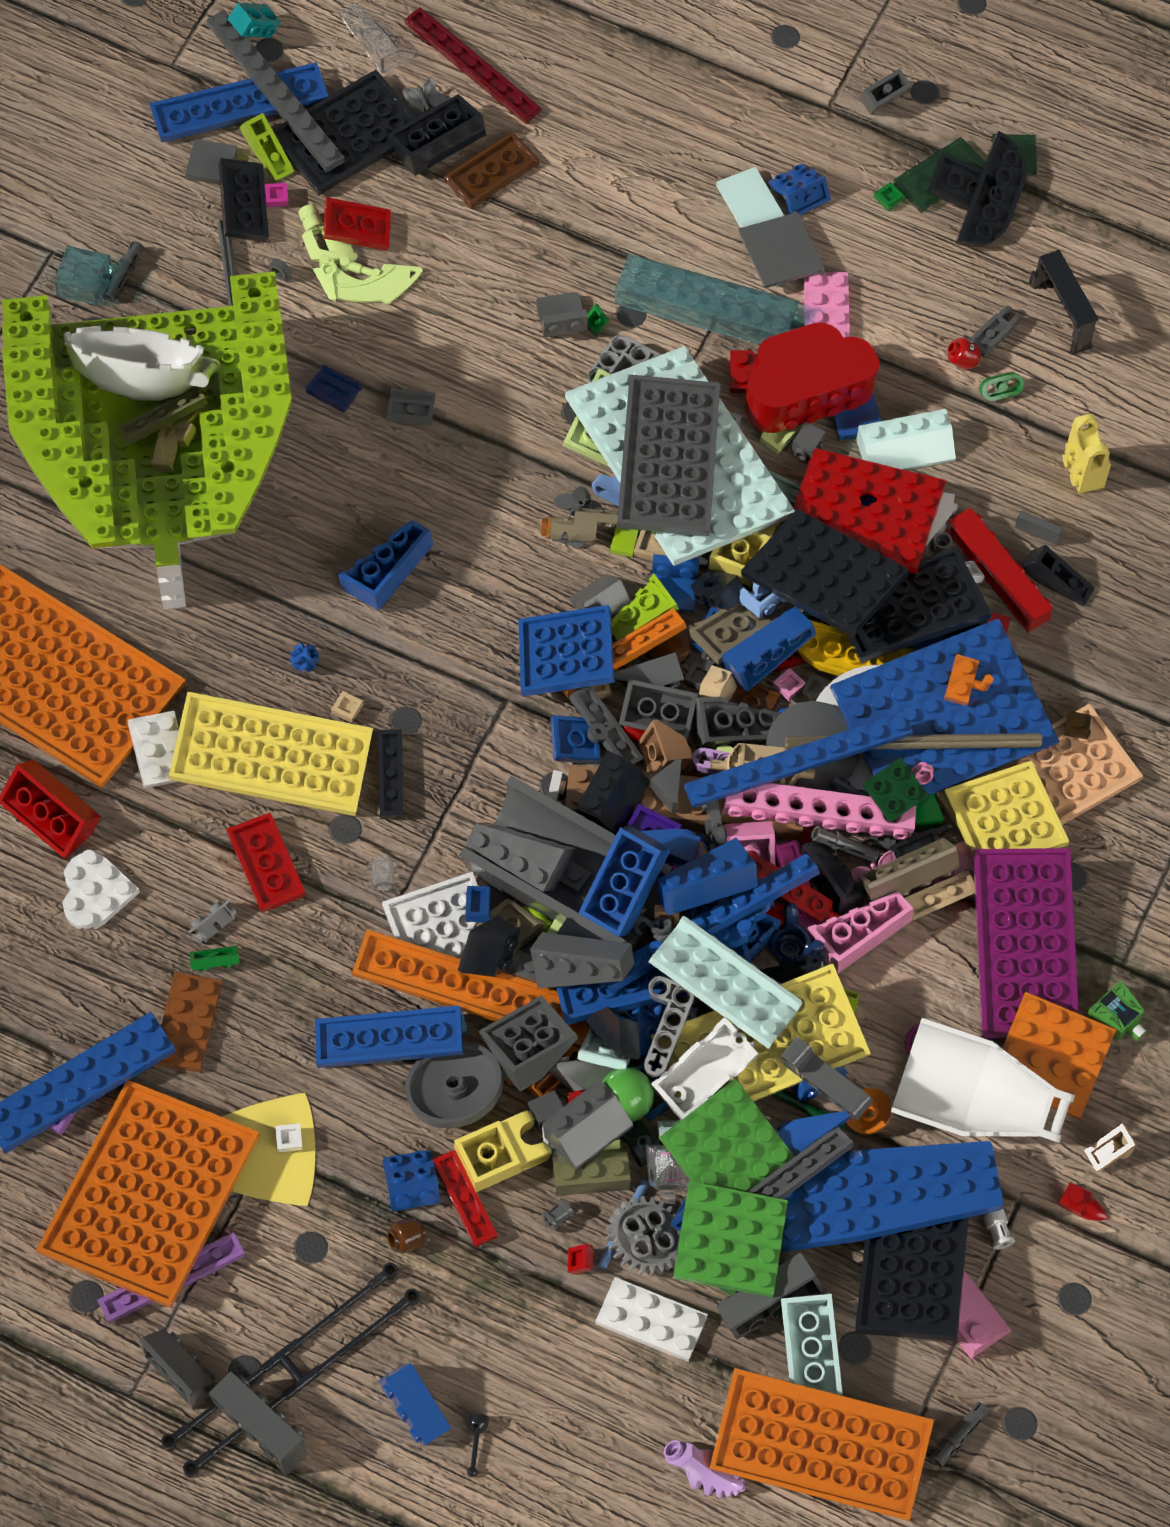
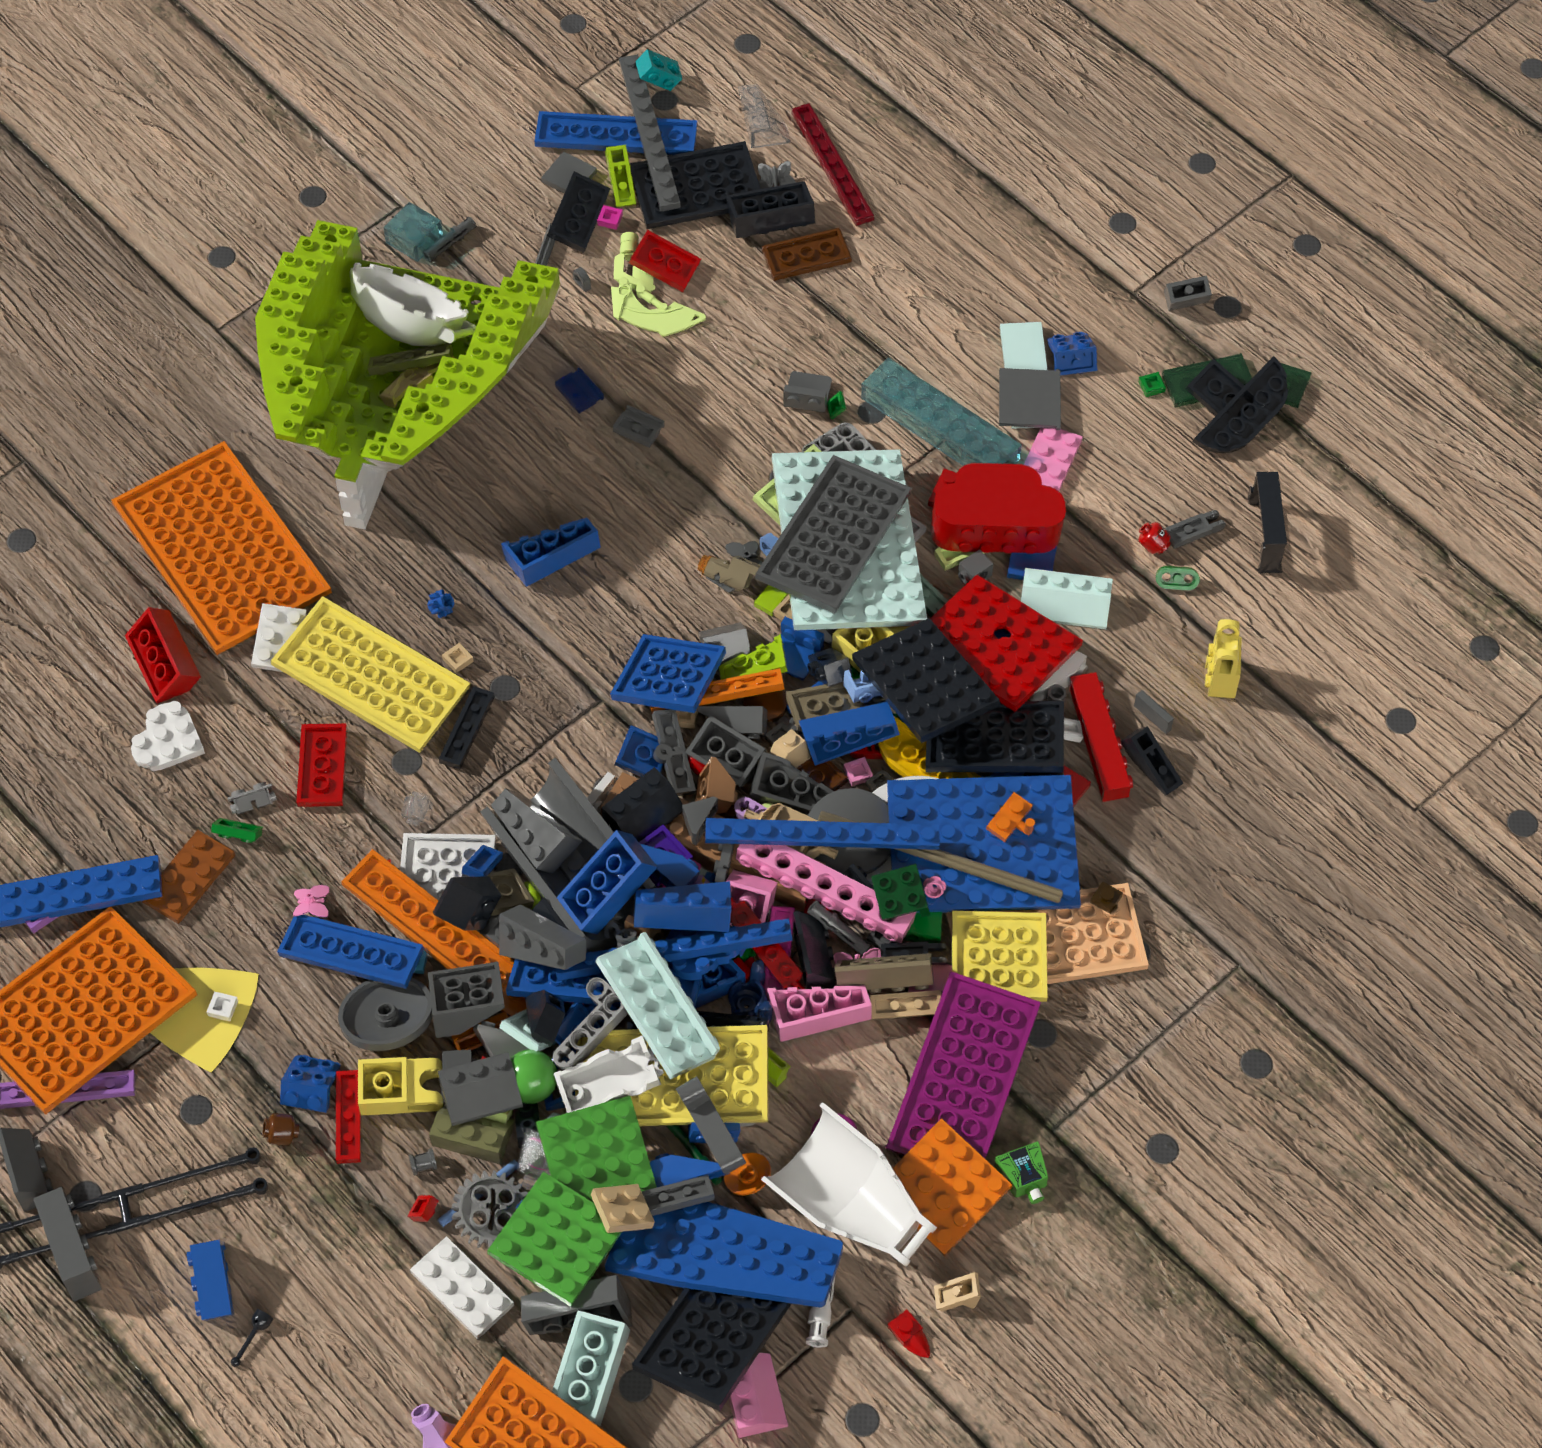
camera: 25 degrees right, 5 degrees down
none -> bright pink piece [293,885,329,918]
none -> tan plate [591,1184,655,1233]

